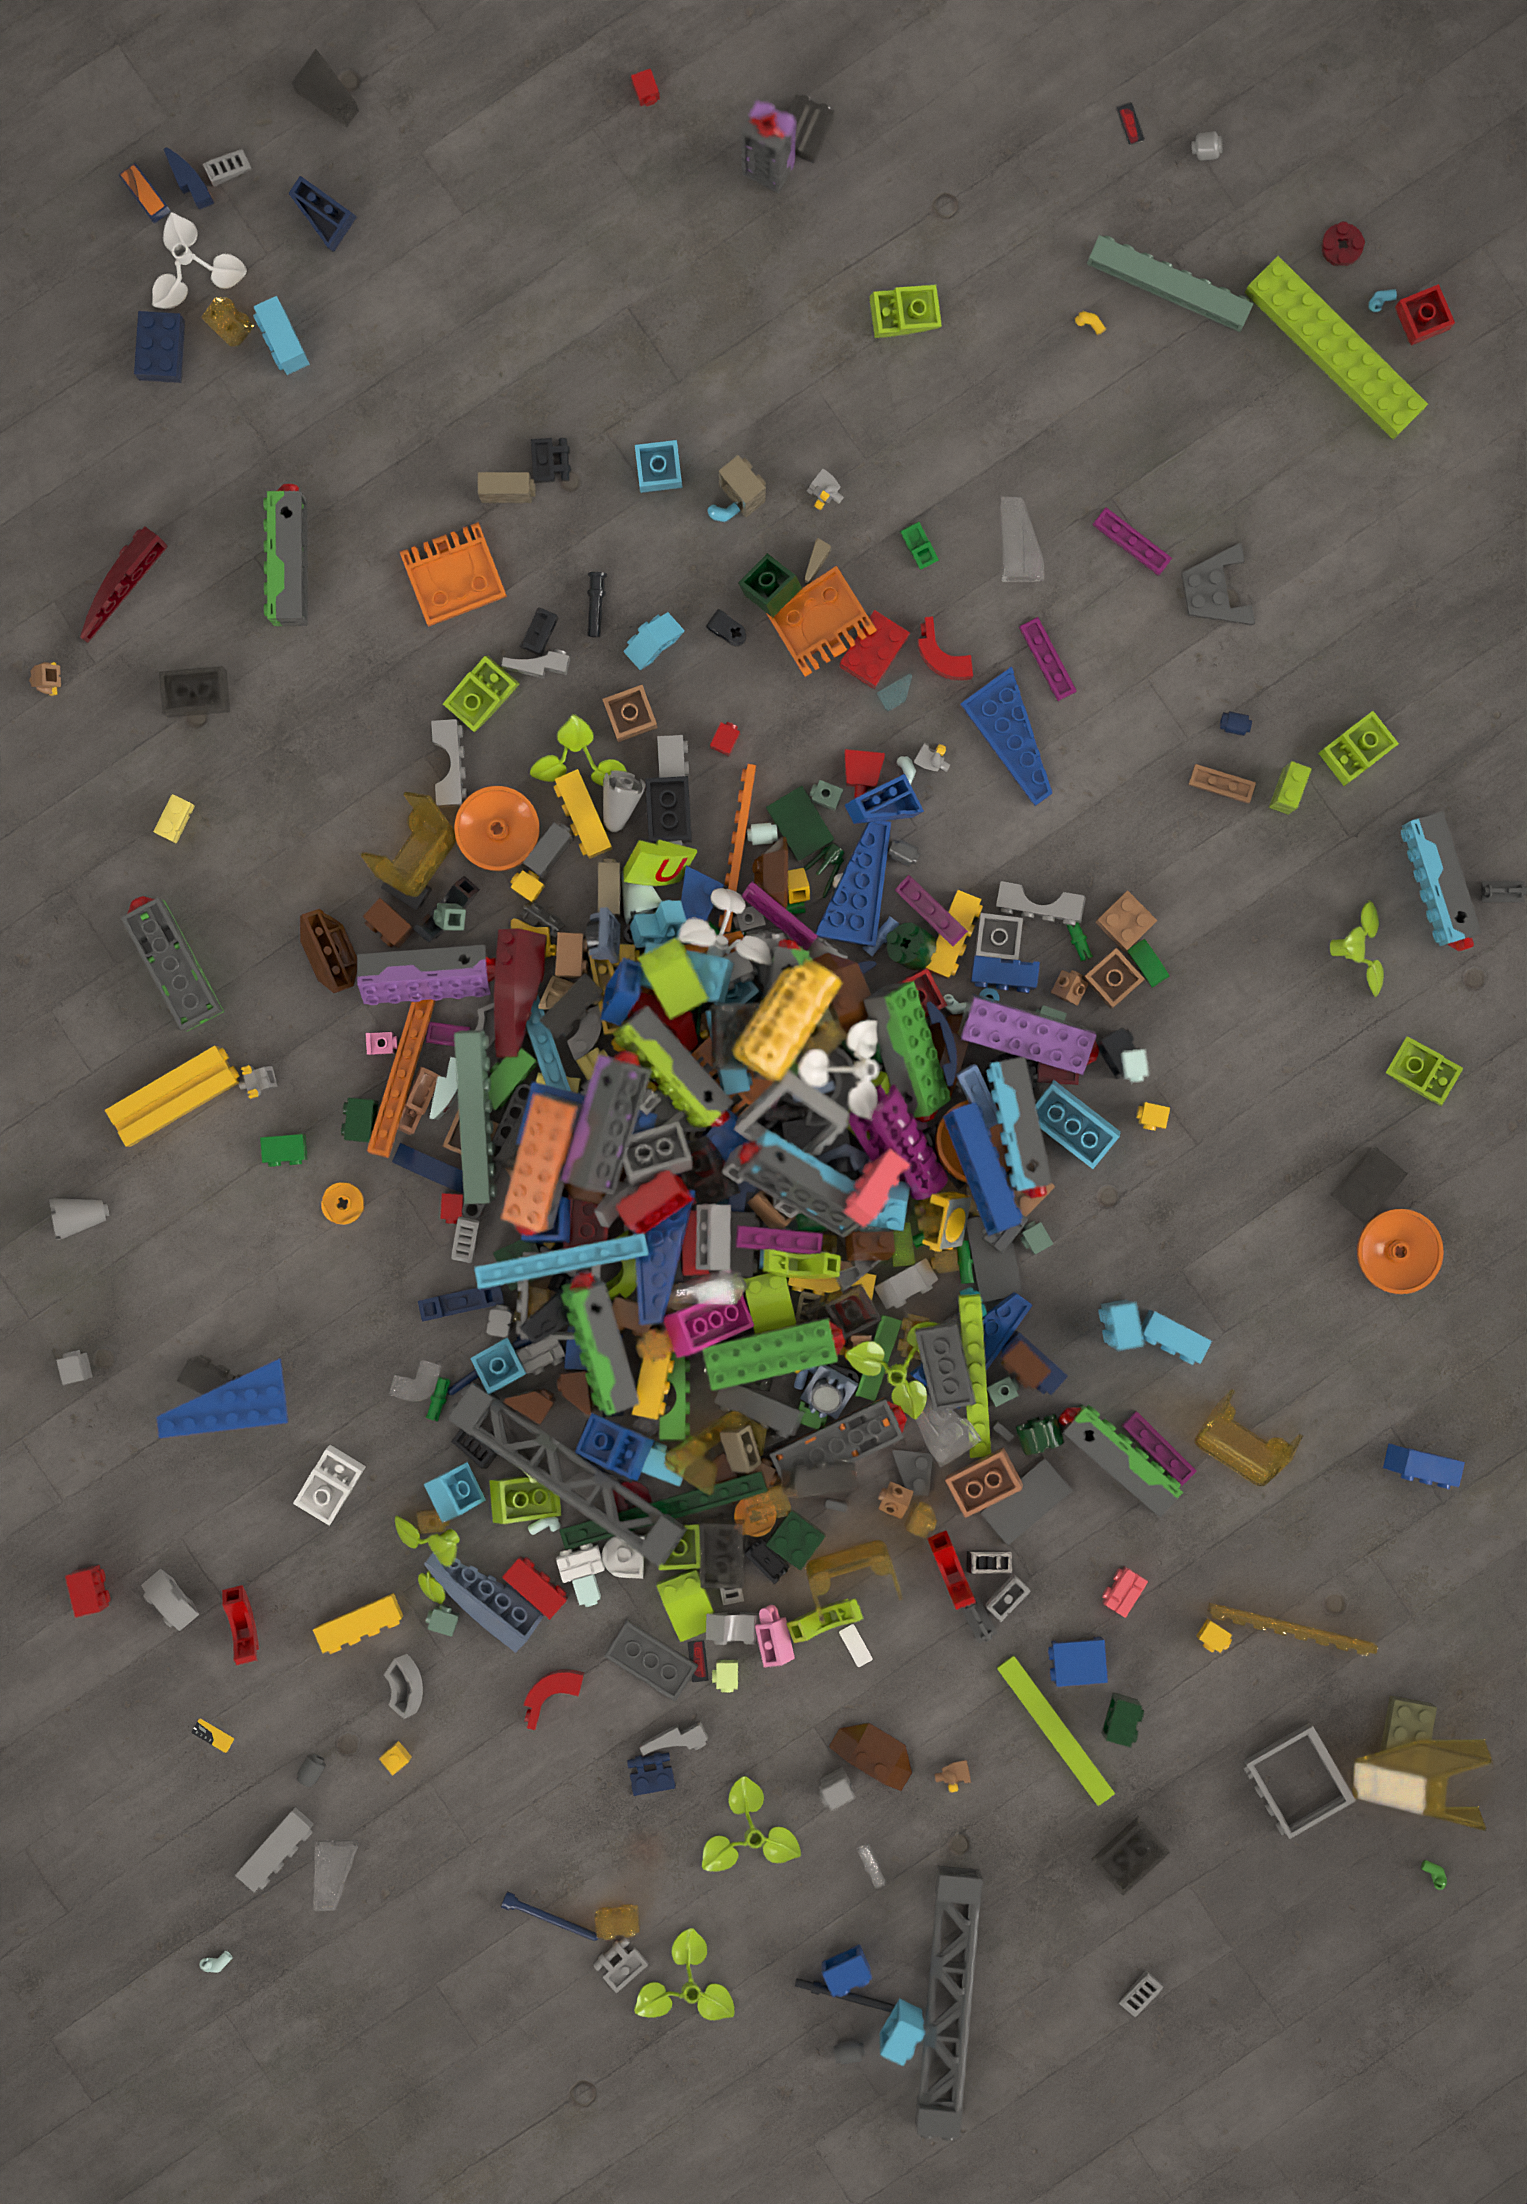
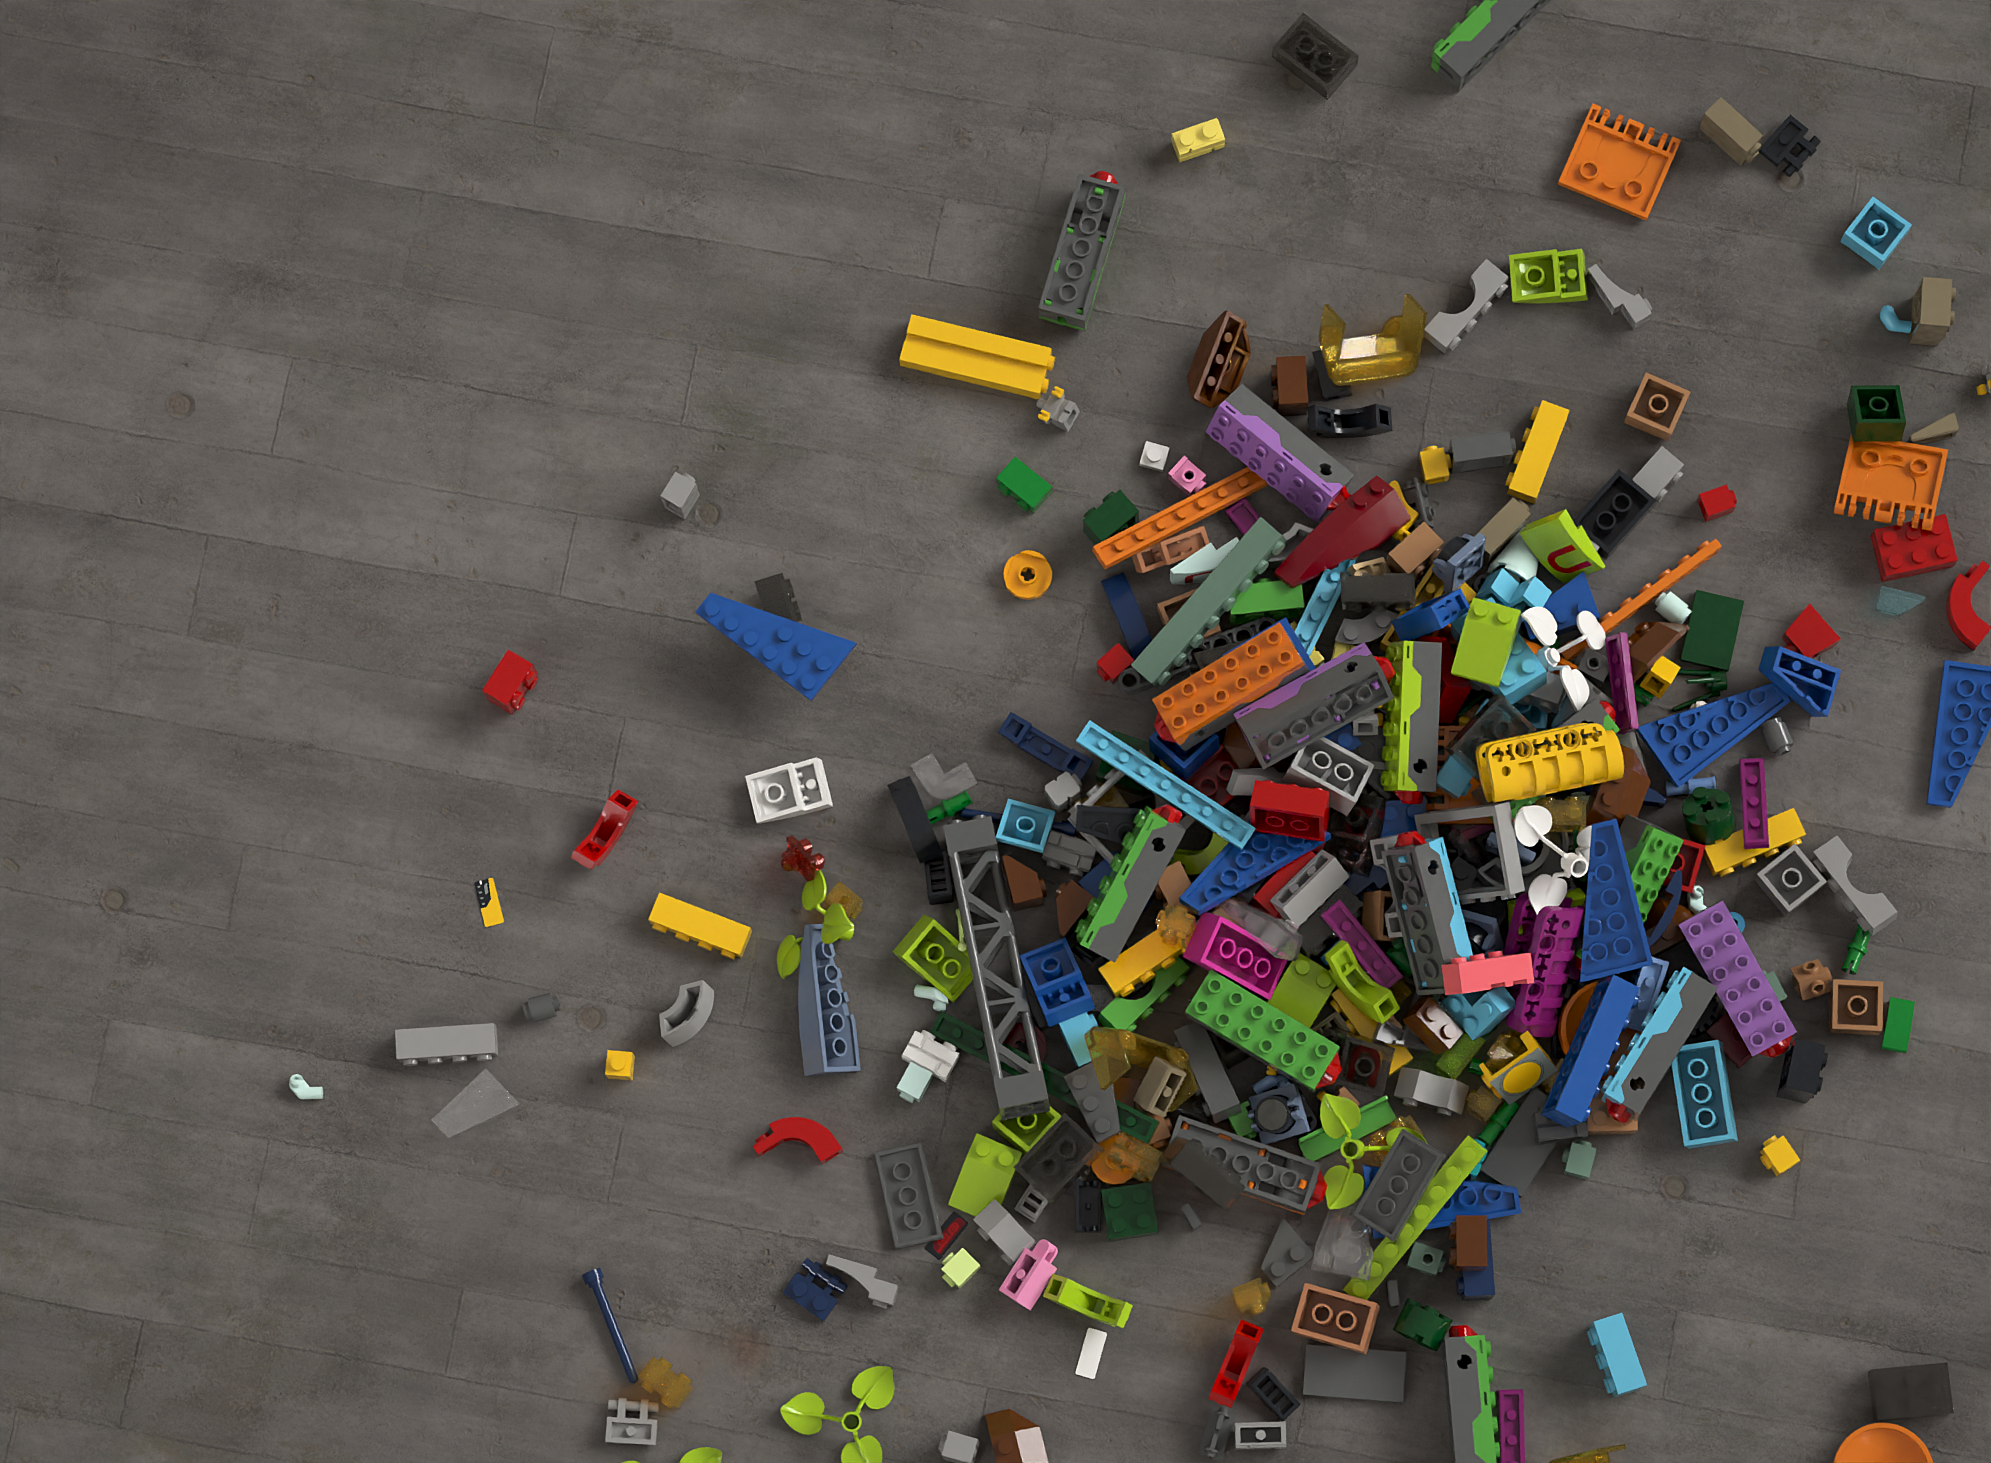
camera: 50 degrees right, 10 degrees down
light grey cone [49,1198,110,1240] -> none
light grey brick [141,1568,199,1631] -> none
medium azure brick [424,1462,486,1523] -> none
sand green brick [426,1604,460,1637] -> none
sand green brick [433,903,466,930] -> none
light grey slope [451,1217,479,1263] -> none
orange dish [454,786,540,871] -> none
red brick [502,1556,568,1620] -> none
black hinge [520,607,559,657] -> none
lime plant [530,714,627,786] -> none
black pin [587,572,607,638] -> none
white tile [602,1535,646,1579] -> none
light grey cone [603,770,646,832] -> none
medium azure brick [623,612,685,670] -> none
black piece [705,609,746,646] -> none
clear yellow windscreen [806,1540,903,1624] -> none
sand green brick [810,780,843,811] -> none
medium nougat brick [878,1481,914,1519] -> none
light aqua arm [897,756,916,785] -> none
light grey piece [914,742,950,772] -> none
blue wedge [970,956,1040,993] -> none
medium nougat brick [1095,890,1157,952] -> none
medium azure brick [1098,1299,1144,1350] -> none
light aqua brick [1121,1050,1148,1082] -> none
none -> clear red hips [781,835,825,882]
none -> black arch [887,776,942,863]
none -> dark grey wing [1064,1053,1121,1144]
none -> white plate [1139,441,1169,472]
none -> blue wing [1580,818,1653,982]

